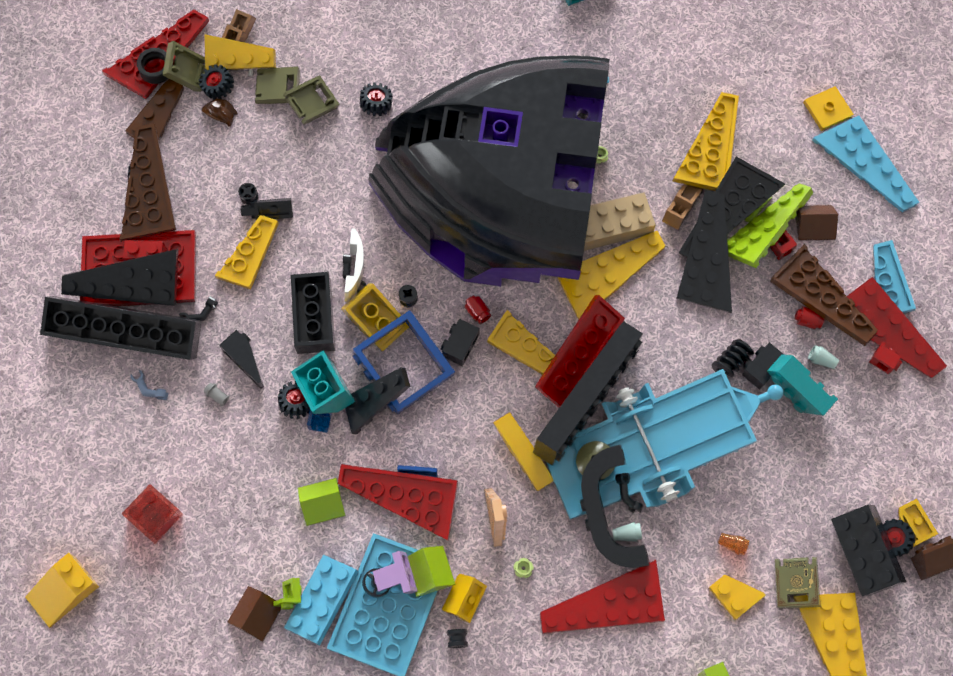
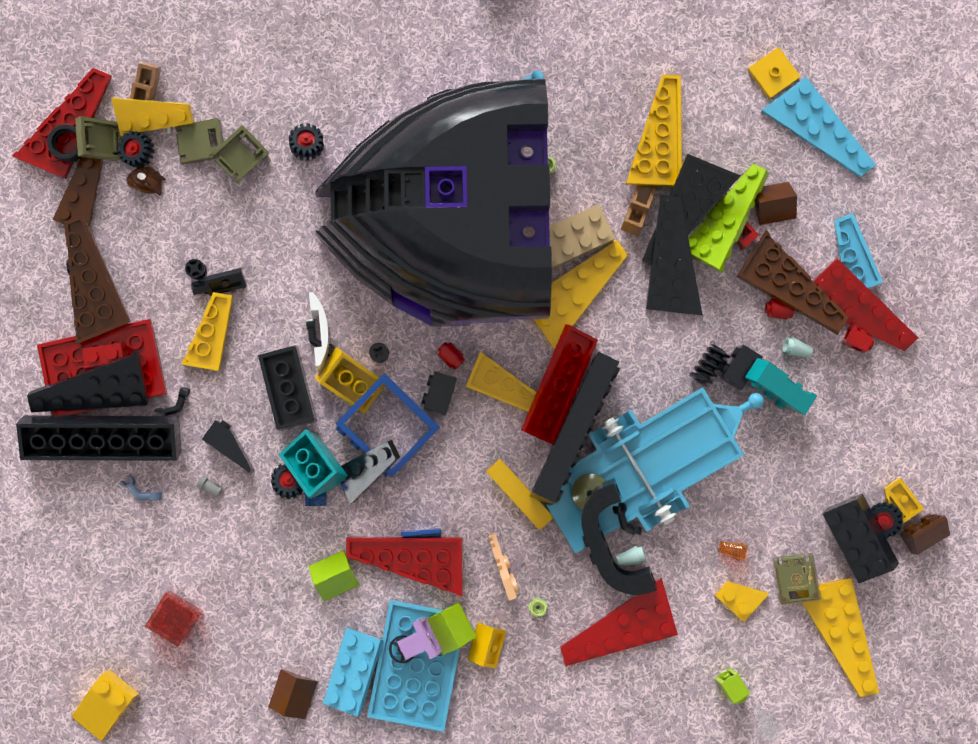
camera: 15 degrees left, 15 degrees up
lime bracket [273,578,302,610] -> none
black wheel [447,629,468,649] -> none

